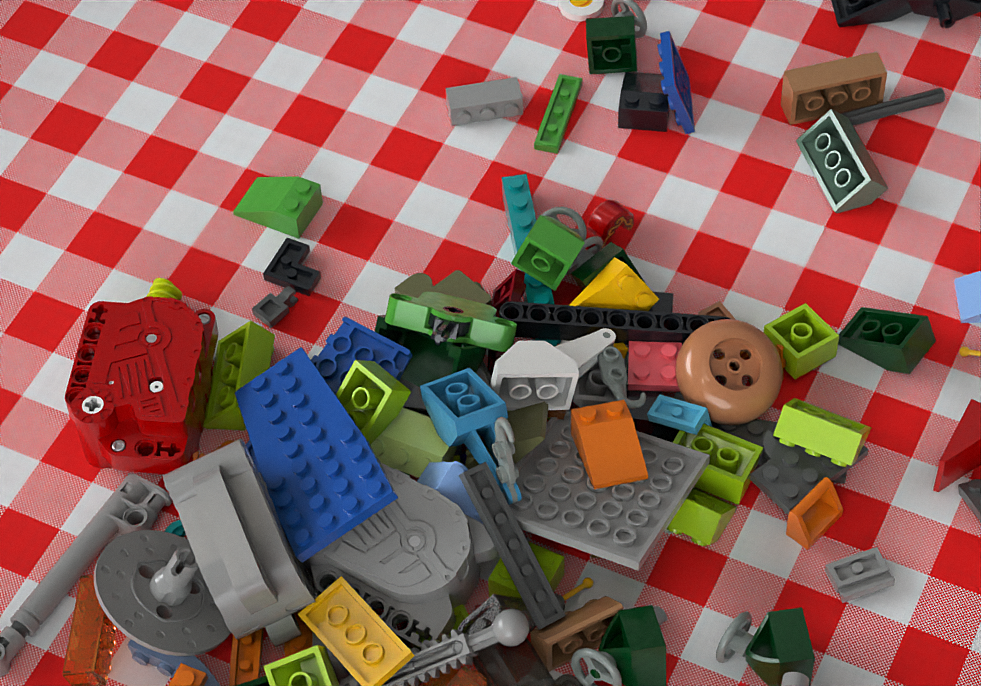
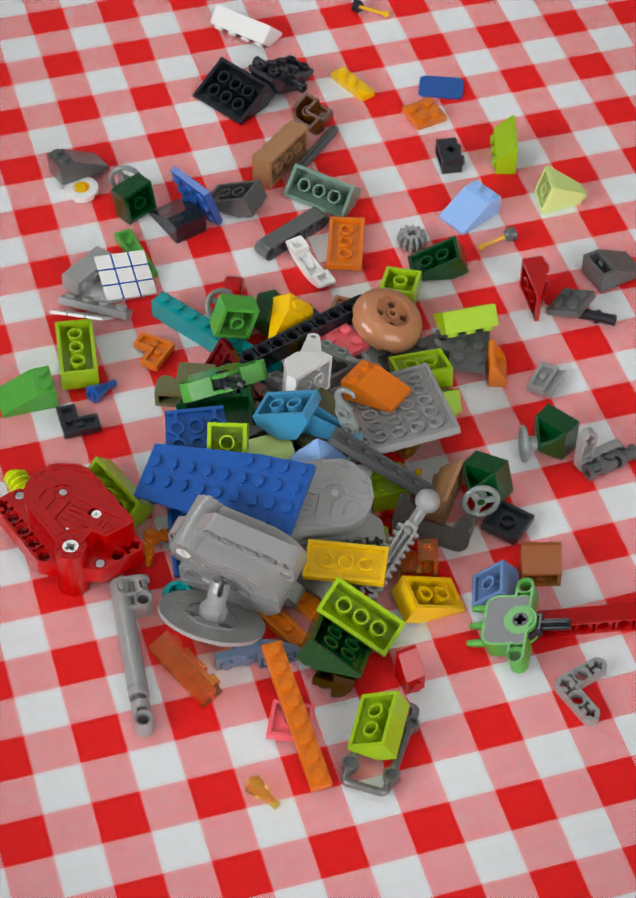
camera: 45 degrees left, 5 degrees down
dark grey plate [252,286,298,328] -> none
medium azure panel [647,394,712,435] -> none
none -> white piece [50,309,114,320]
none -> lime brick [55,319,99,390]
none -> light grey plate [58,292,133,320]
none -> blue cone [86,379,117,403]
none -> white piece [94,250,157,302]
none -> orange plate [134,331,175,372]
none -> dark grey slope [211,179,268,218]
none -> dark grey beam [254,207,330,261]
none -> white slope [286,235,336,289]
none -> reddish brown brick [293,92,333,135]
none -> orange plate [326,216,365,271]
none -> light grey gear [397,225,427,253]

